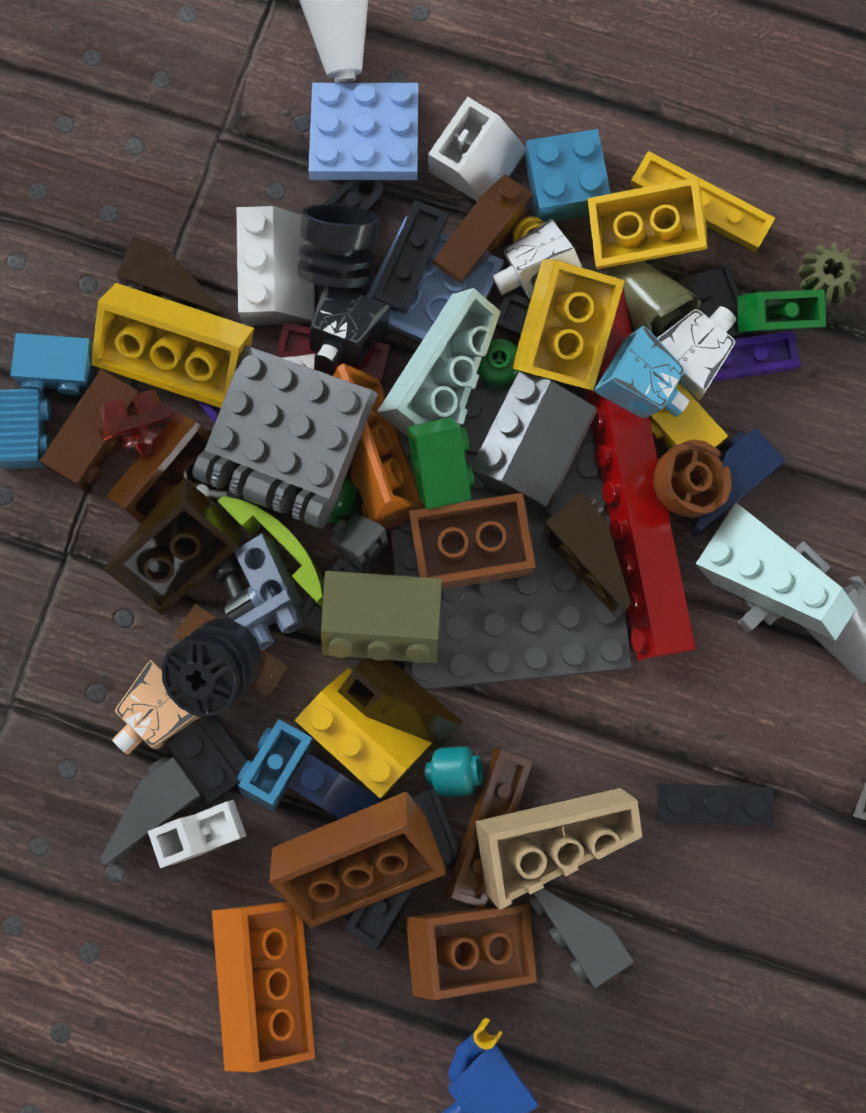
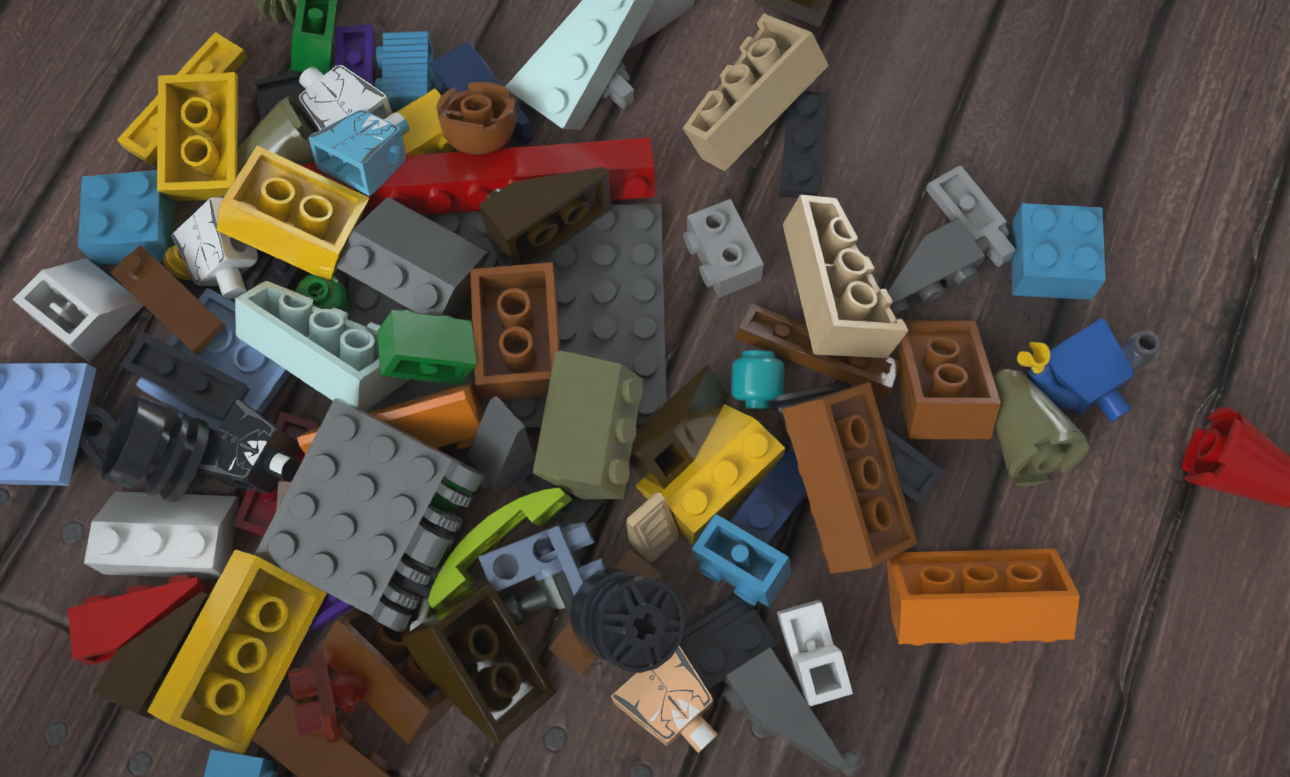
camera: 85 degrees left, 10 degrees down
none -> red slope [67,574,211,666]
none -> dark azure brick [375,31,433,113]
none -> tan slope [627,492,679,563]
none -> tan wedge [683,13,829,171]
none -> light grey brick [683,199,764,298]
none -> light grey hinge [926,165,1016,267]
none -> olive cone [993,369,1090,487]
none -> dark azure brick [1011,203,1106,300]

